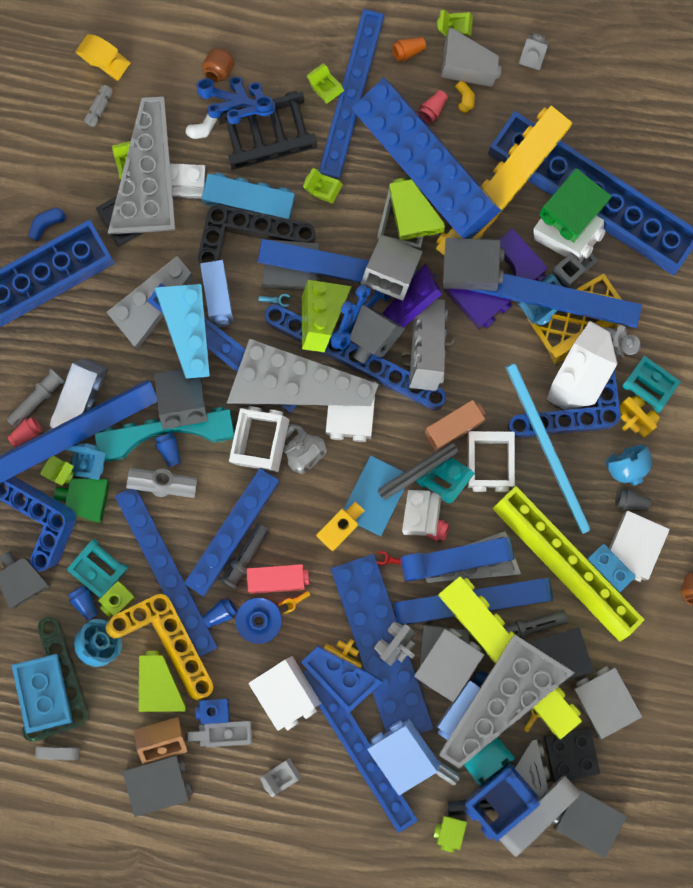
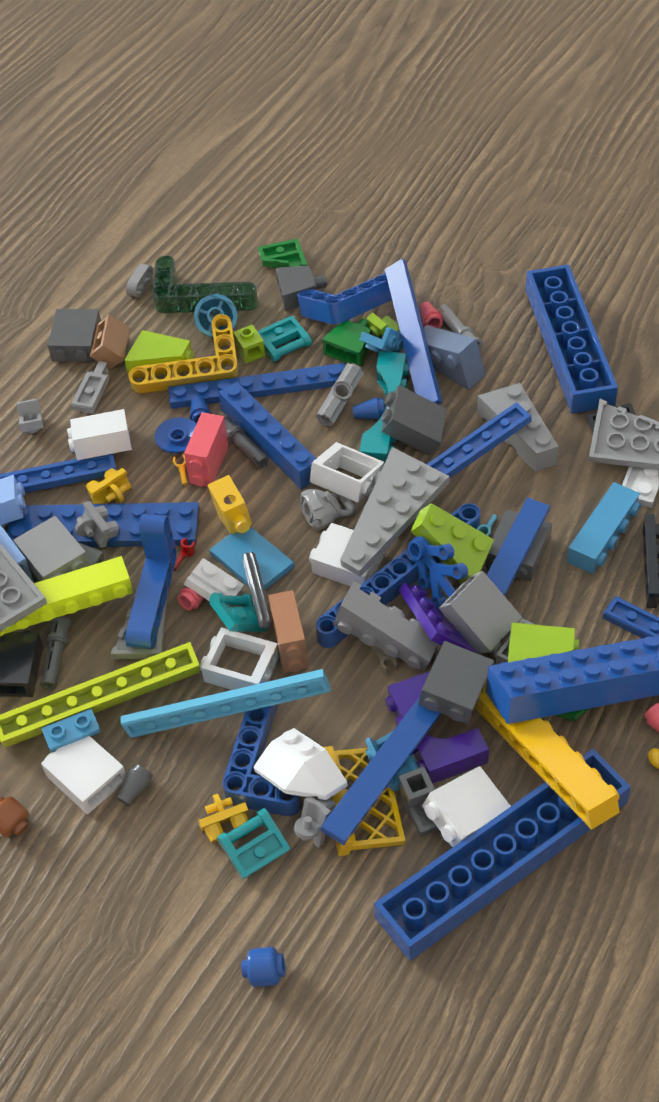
camera: 115 degrees right, 30 degrees down
dark azure tile [11,654,73,734] -> none
blue arm [28,207,66,241] -> none
blue cone [68,585,99,621] -> none
medium azure wedge [154,284,210,379] -> none
blue brick [196,699,230,724] -> none
black beam [198,205,315,267] -> none
light blue brick [200,260,234,328] -> none
blue wing [301,645,383,713] -> none
lime bracket [303,168,343,204] -> none
dark grey torso [350,305,405,363] -> none
blue beam [394,578,553,625] -> none
green brick [539,168,612,243] -> none
dark azure cylinder [605,444,652,486] -> none

